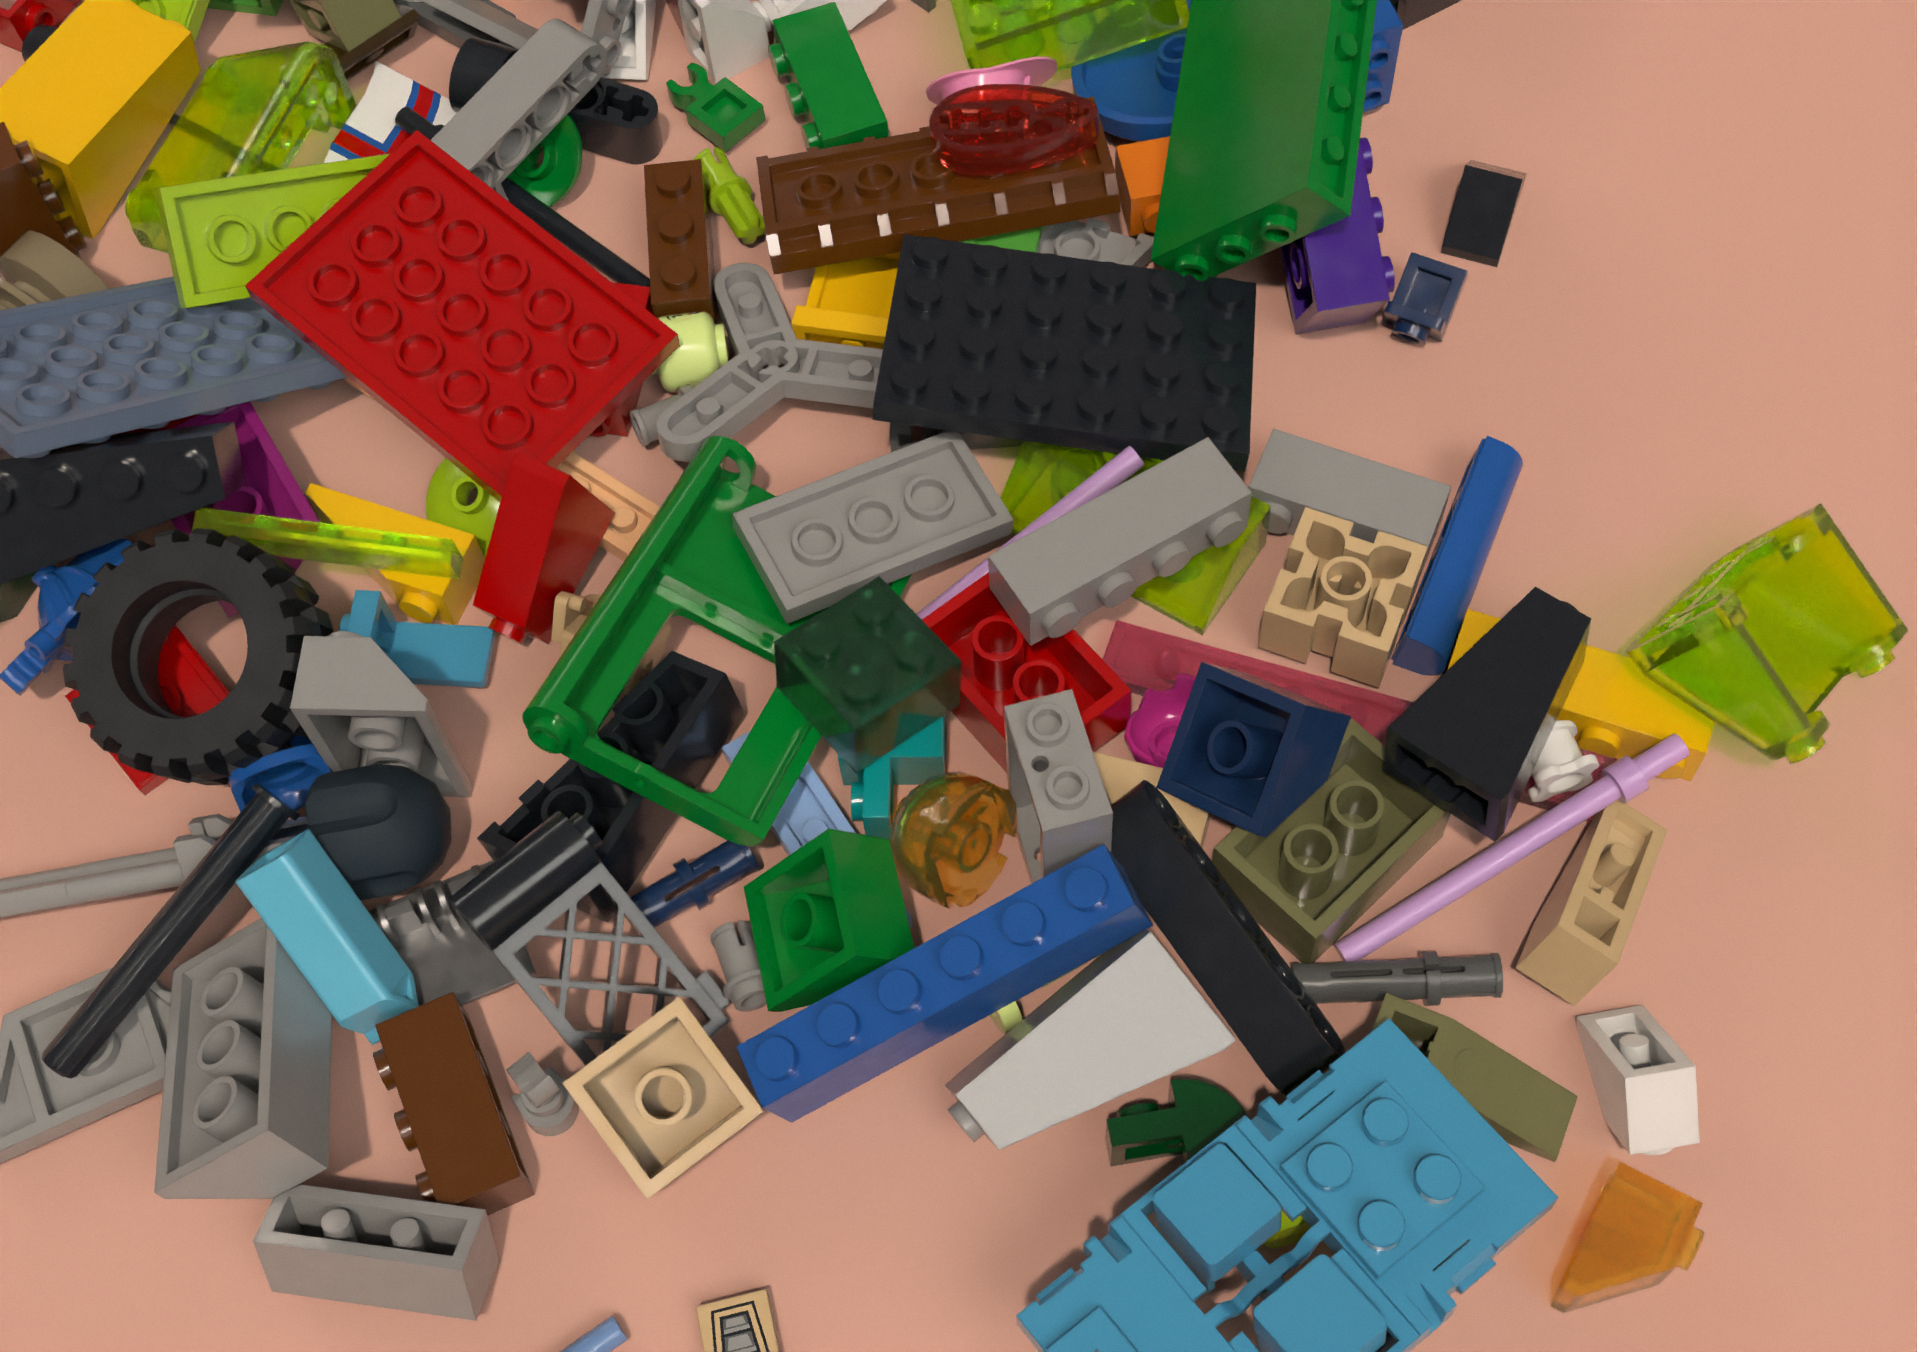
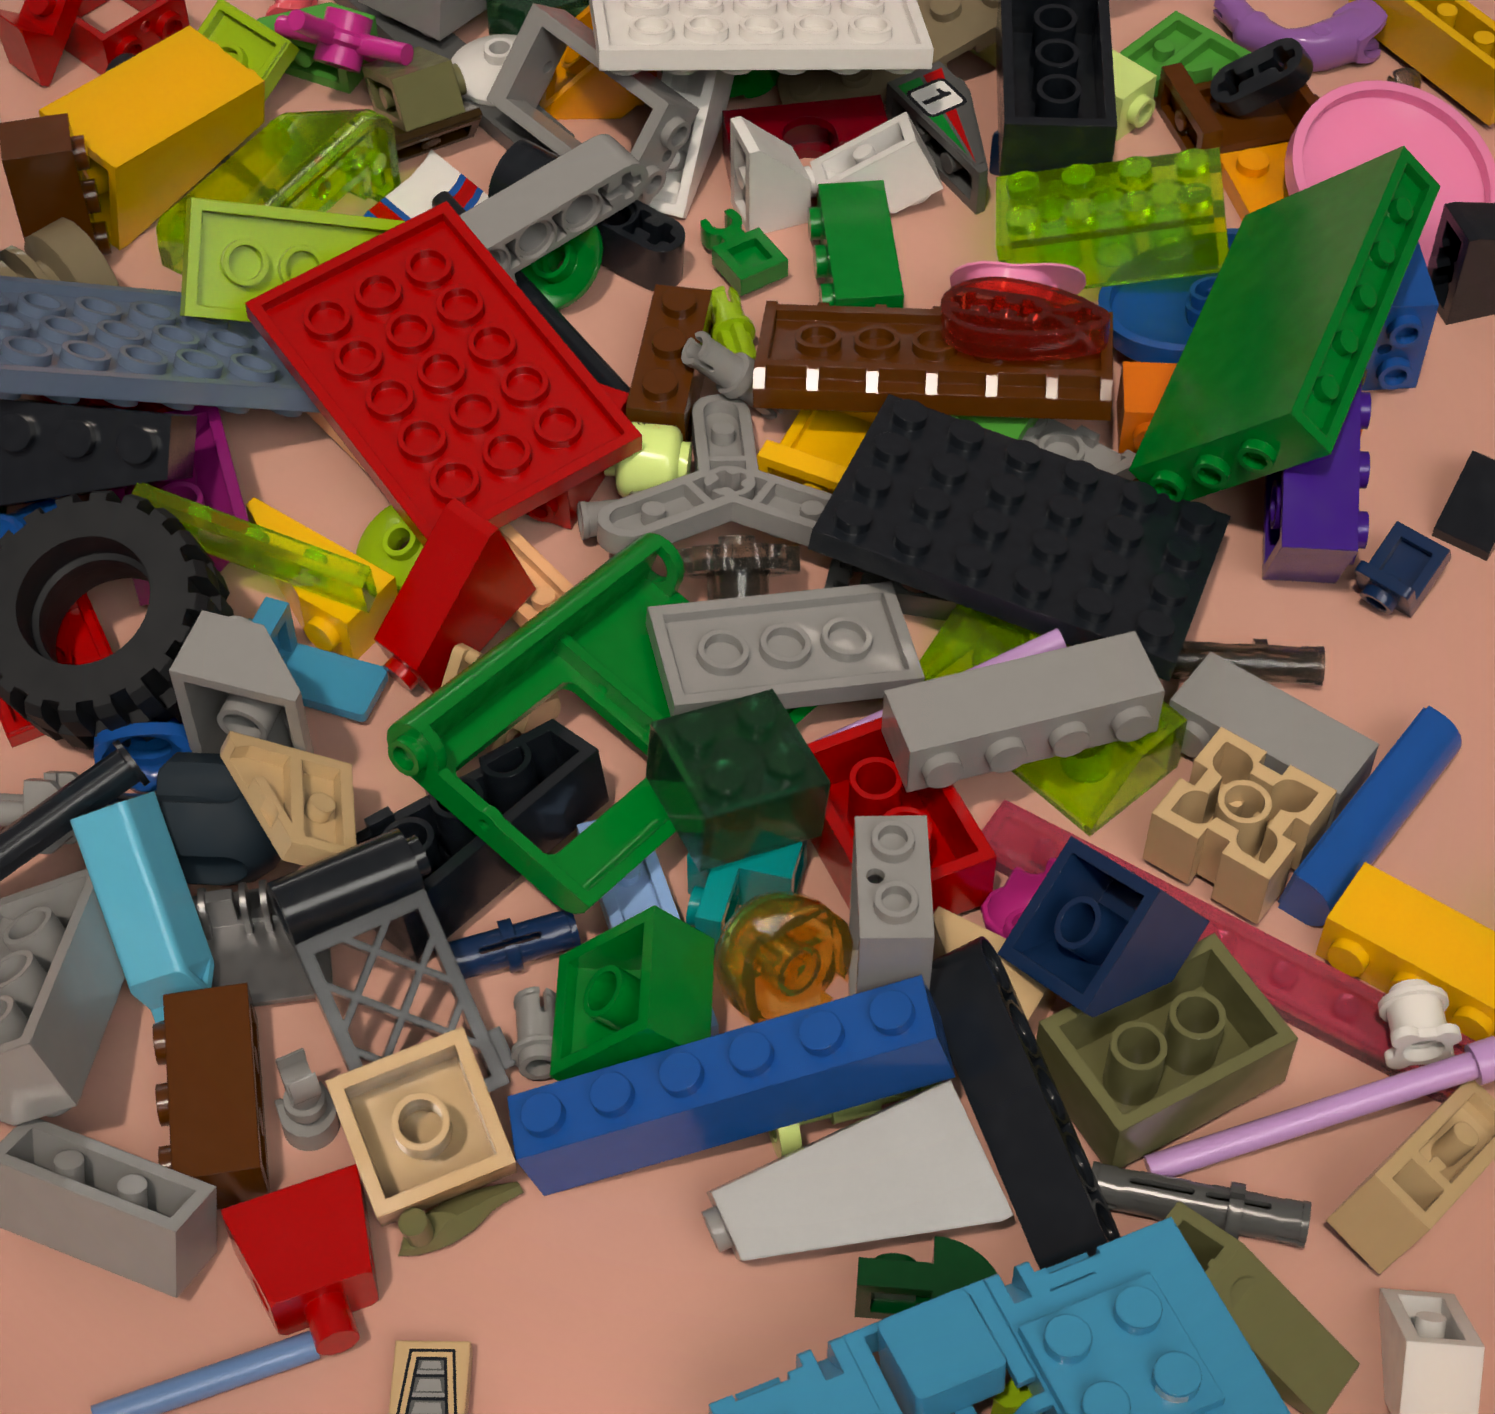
camera: 10 degrees right, 10 degrees down
black slope [1384,586,1591,842] -> none
none -> tan wing [220,731,357,867]
none -> red torso [221,1164,379,1355]
none -> olive bar [398,1182,524,1256]
none -> clear smoke plant [677,535,800,600]
none -> light grey pin [681,331,785,420]
none -> clear smoke pin [1171,638,1325,686]

